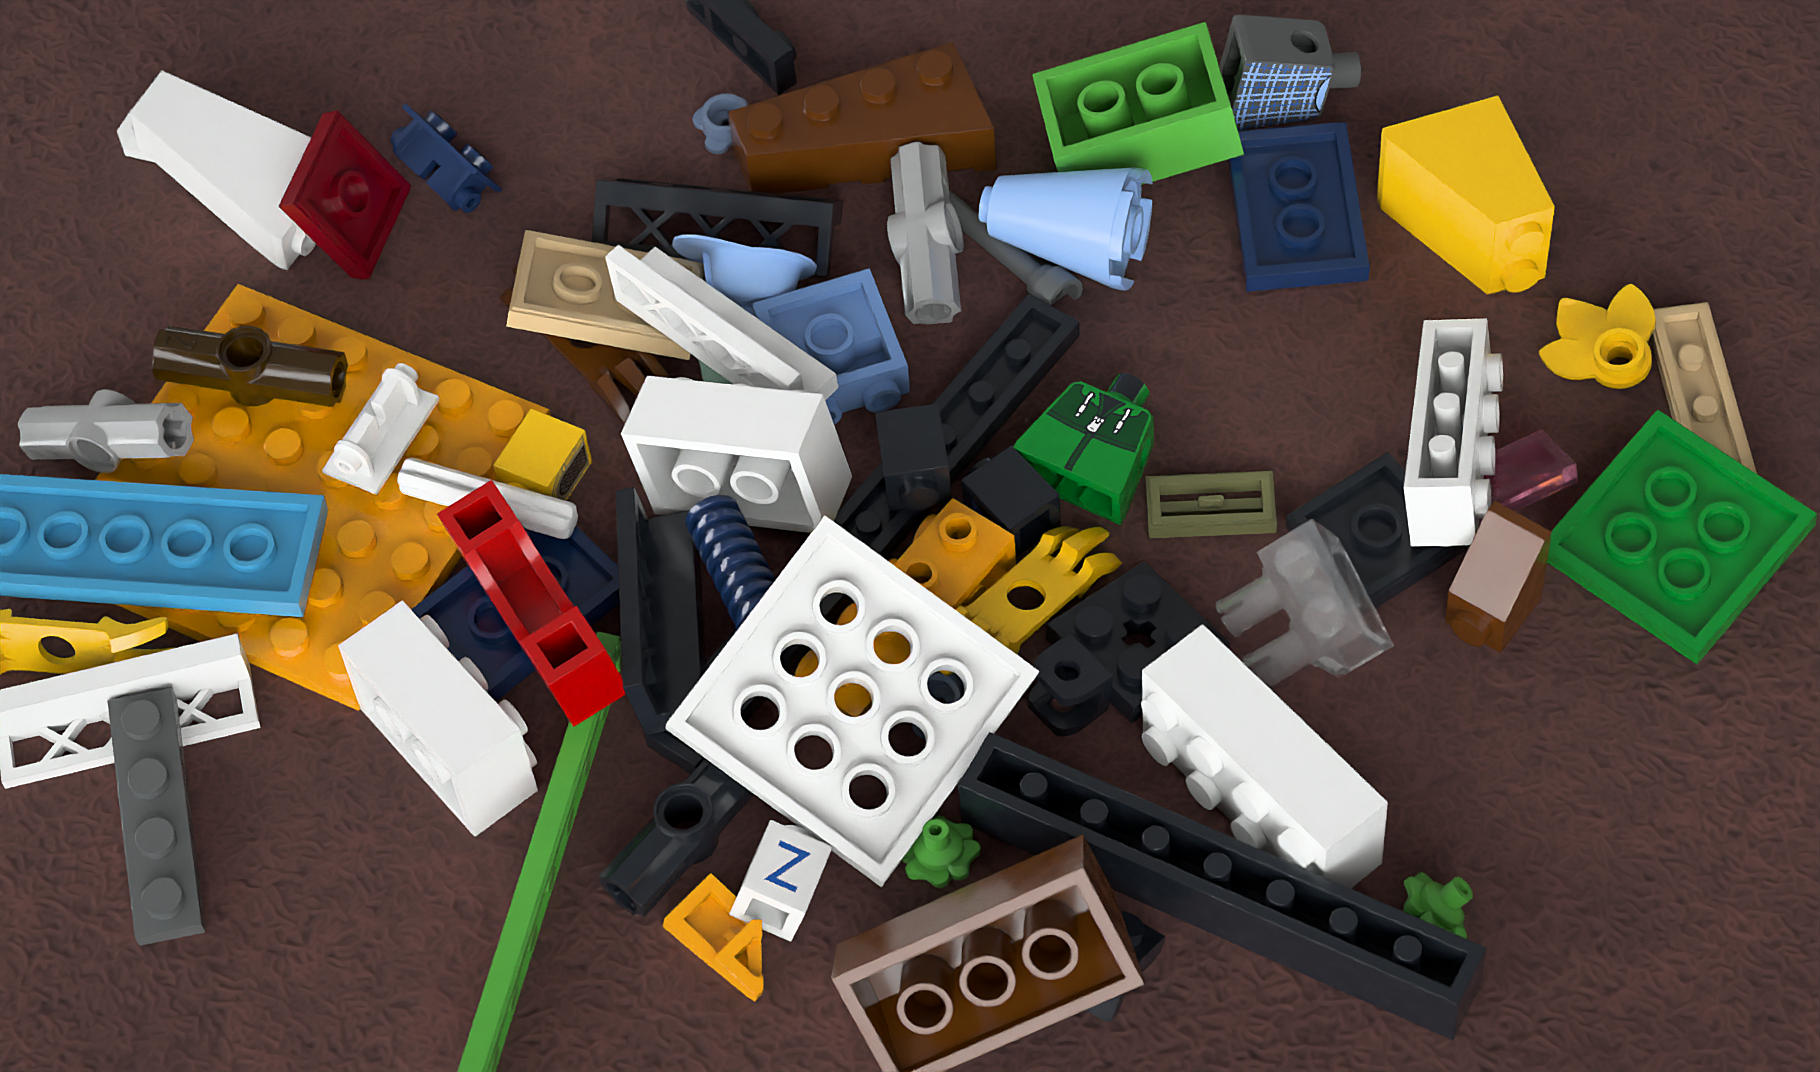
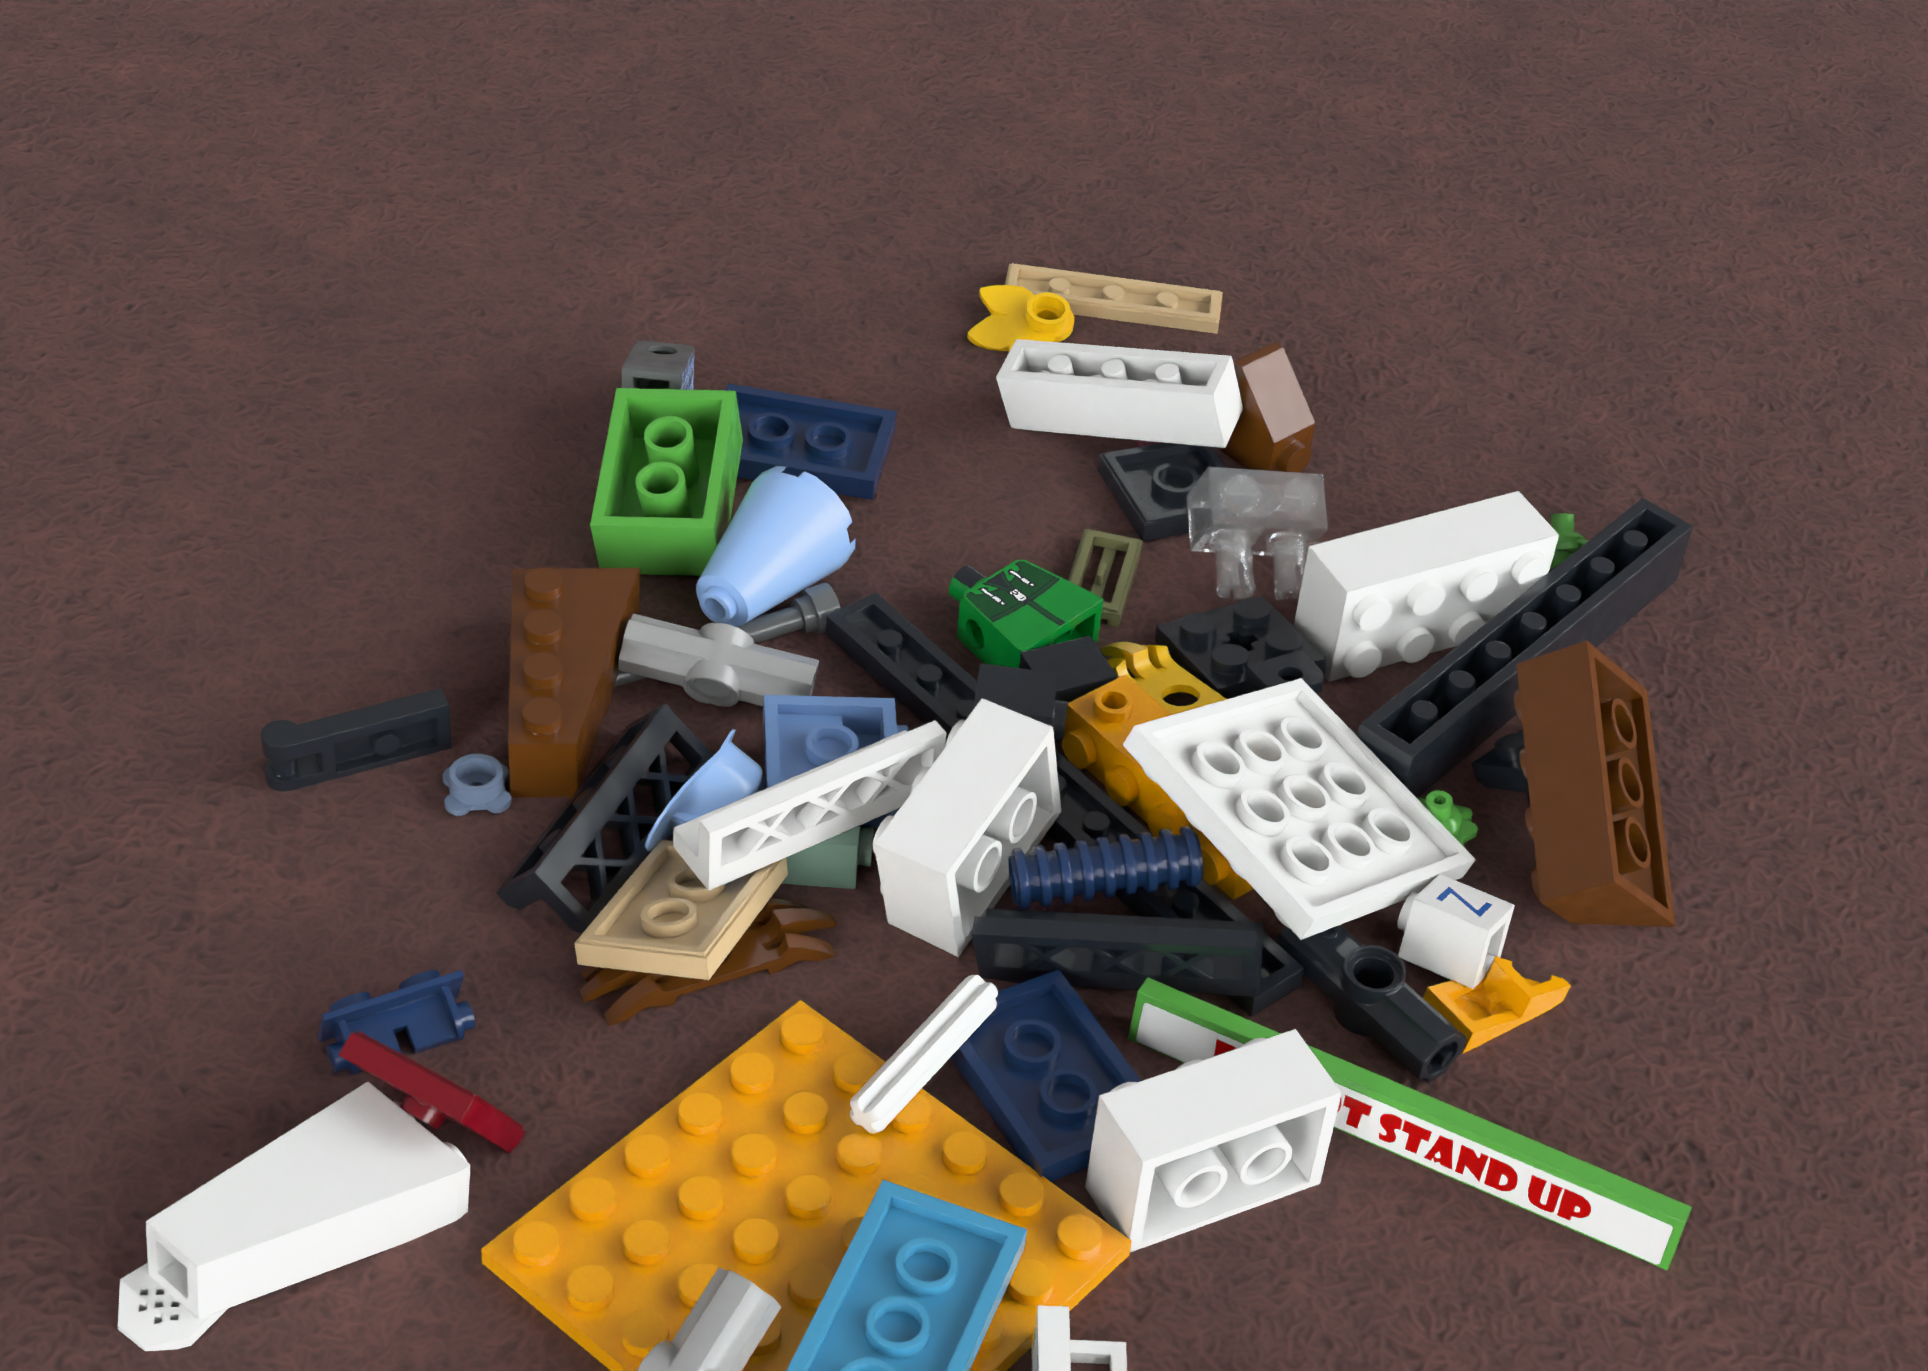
camera: 85 degrees left, 15 degrees down
dark brown piece [151,326,348,407] -> none
white hinge [322,363,440,495] -> none
red arch [437,480,626,727] -> none
yellow brick [493,408,592,501] -> none
yellow slope [1377,96,1555,295] -> none
green plate [1547,409,1817,664] -> none

